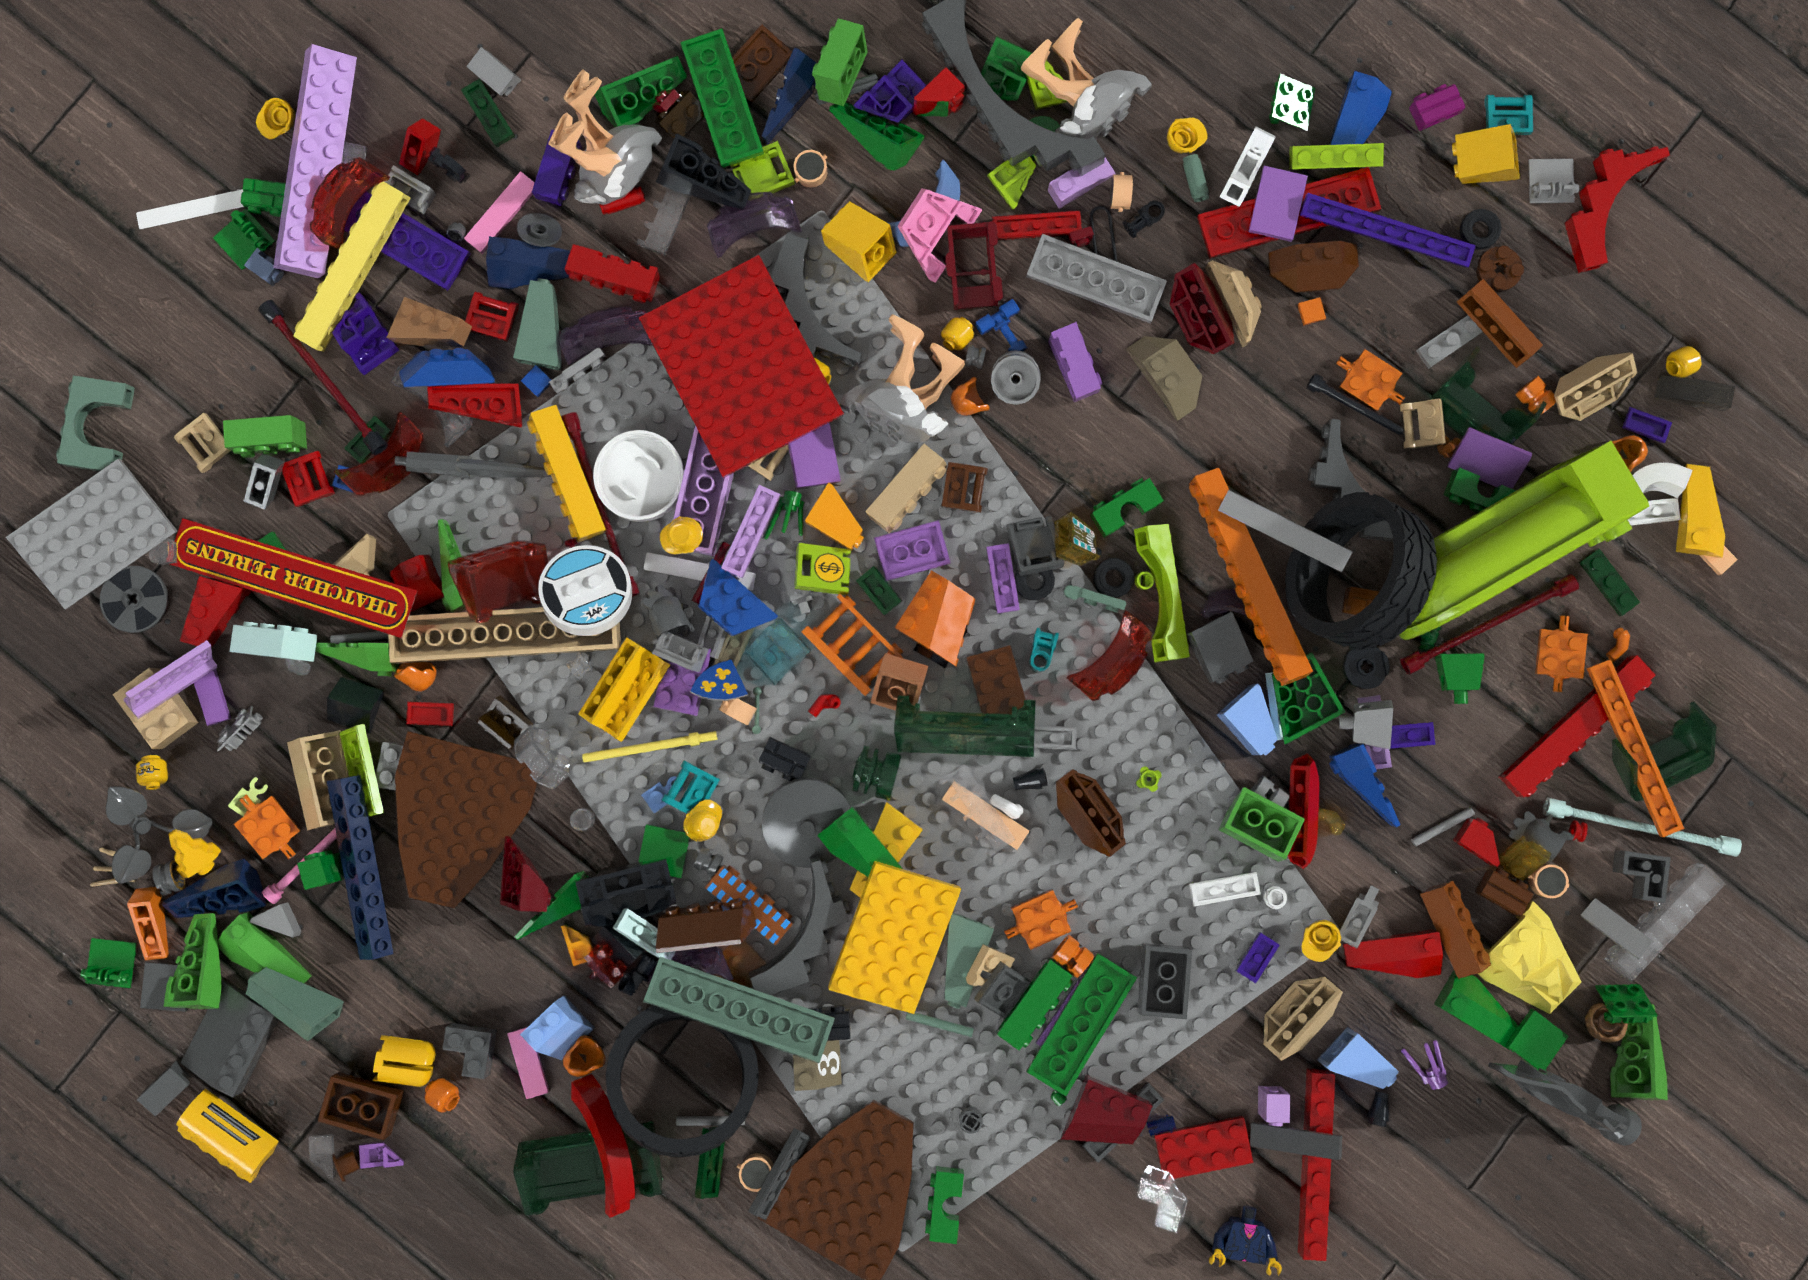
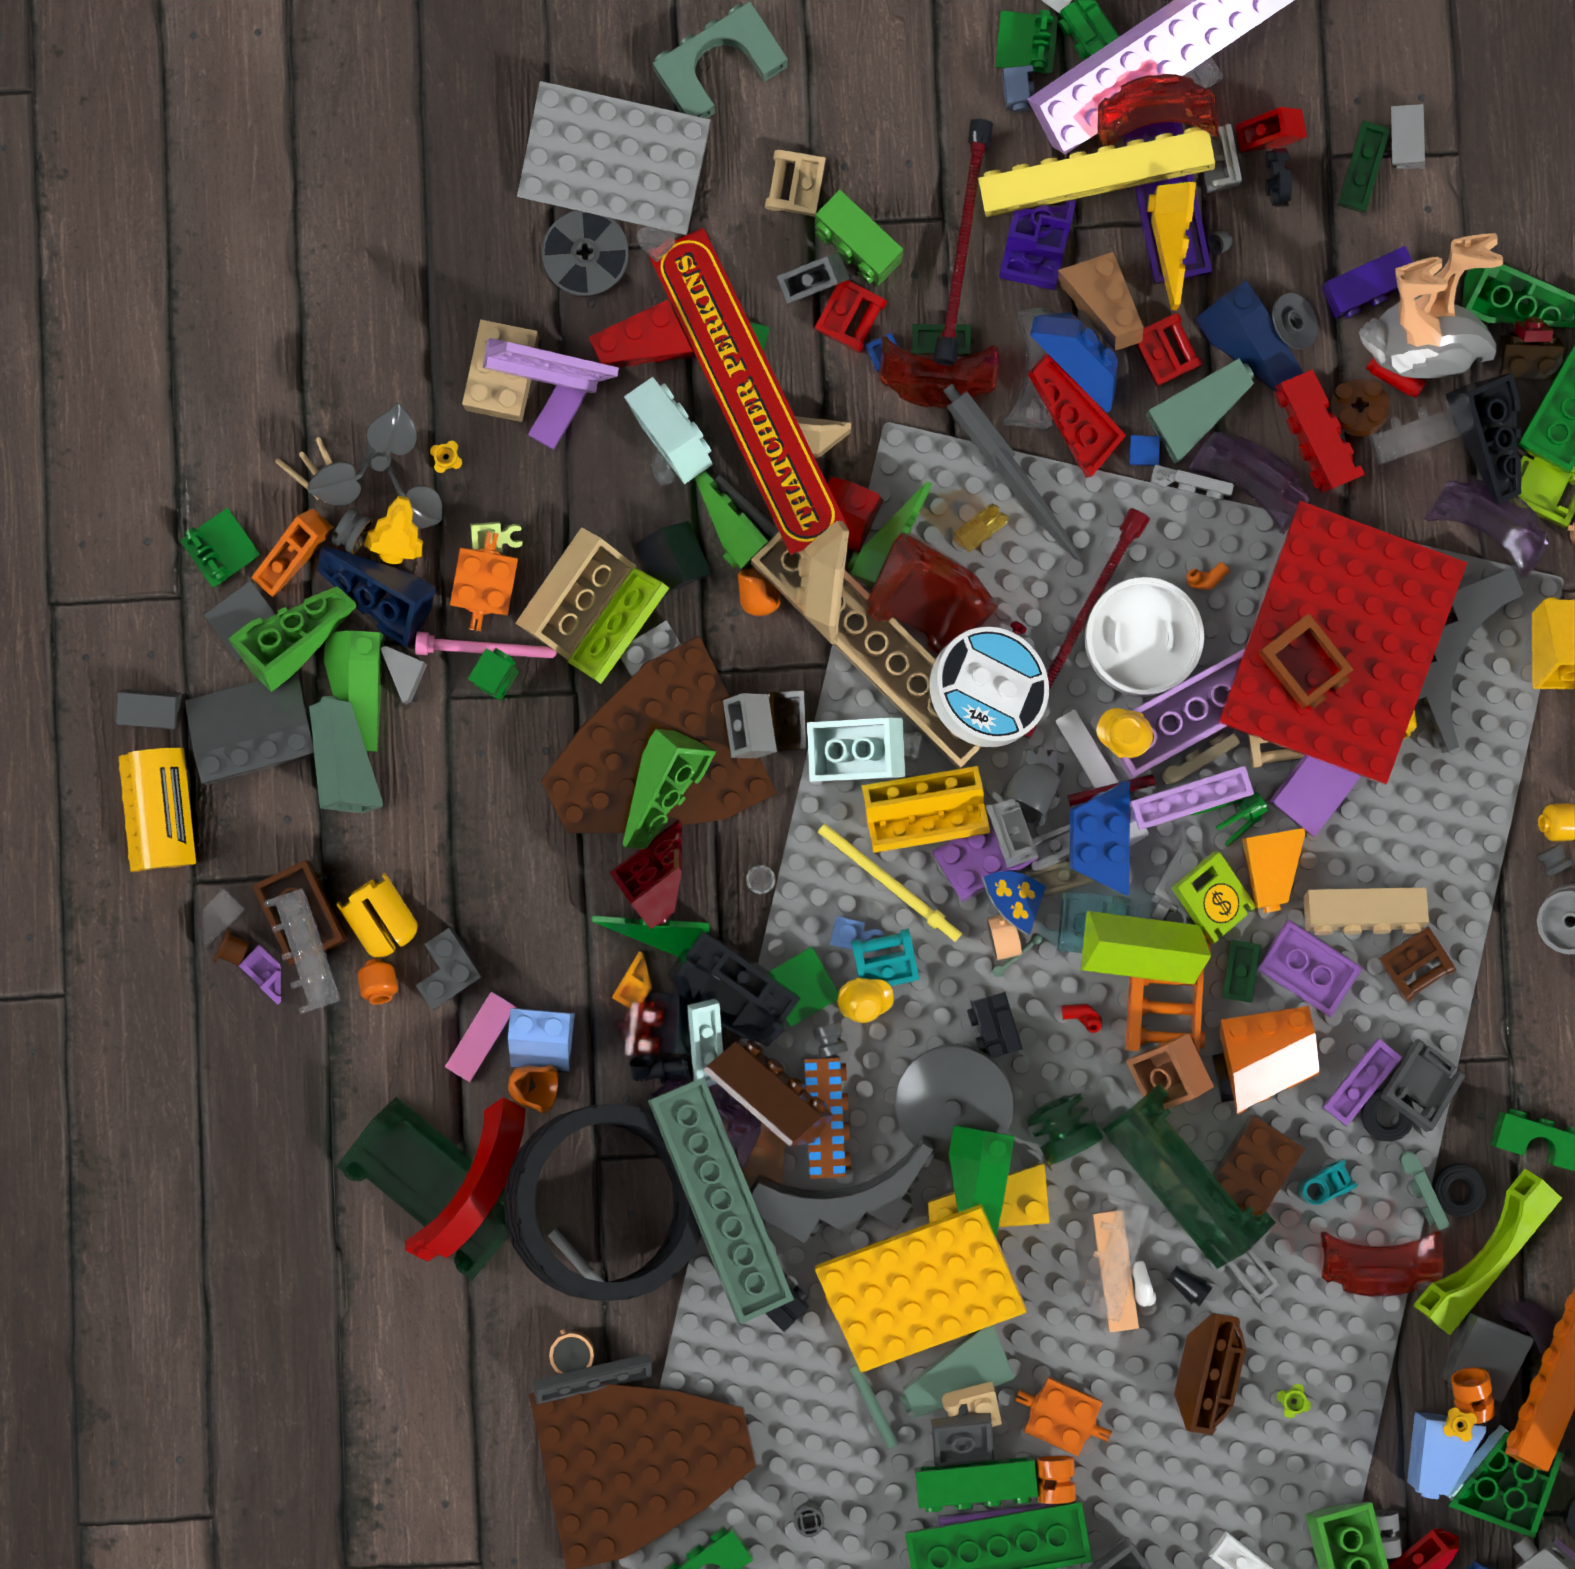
camera: 45 degrees right, 0 degrees up
yellow head [136,755,168,790] -> none
light grey hinge [217,706,263,751] -> none
dark blue brick [327,775,394,960] -> none
red tile [406,702,454,726] -> none
bright pink tile [464,171,535,254] -> none
clear brick [514,725,570,790] -> none
yellow brick [527,405,605,543] -> none
dark green plate [695,1127,725,1199] -> none
dark tan slope [793,1040,842,1091] -> none
animal [840,314,965,443] -> none
orange hair [951,377,990,416] -> none
clear yellow torso [1054,512,1102,566] -> none
lime hinge [1134,571,1154,590] -> none
none -> clear hinge [263,888,341,1014]
none -> yellow plate [430,441,462,473]
none -> bright green wedge [622,729,716,849]
none -> light grey brick [723,693,777,759]
none -> tan wedge [795,521,849,644]
none -> light aqua brick [807,718,905,782]
none -> clear yellow hinge [953,503,1009,553]
none -> lime slope [1080,911,1211,984]
none -> yellow wedge [1147,182,1196,311]
none -> dark tan plate [1161,732,1240,784]
none -> orange arm [1186,562,1230,590]
none -> dark orange window [1258,613,1354,709]
none -> reddish brown plate [1330,379,1390,436]
none -> yellow plate [1443,1407,1477,1442]
none -> orange wheel [1451,1367,1495,1424]

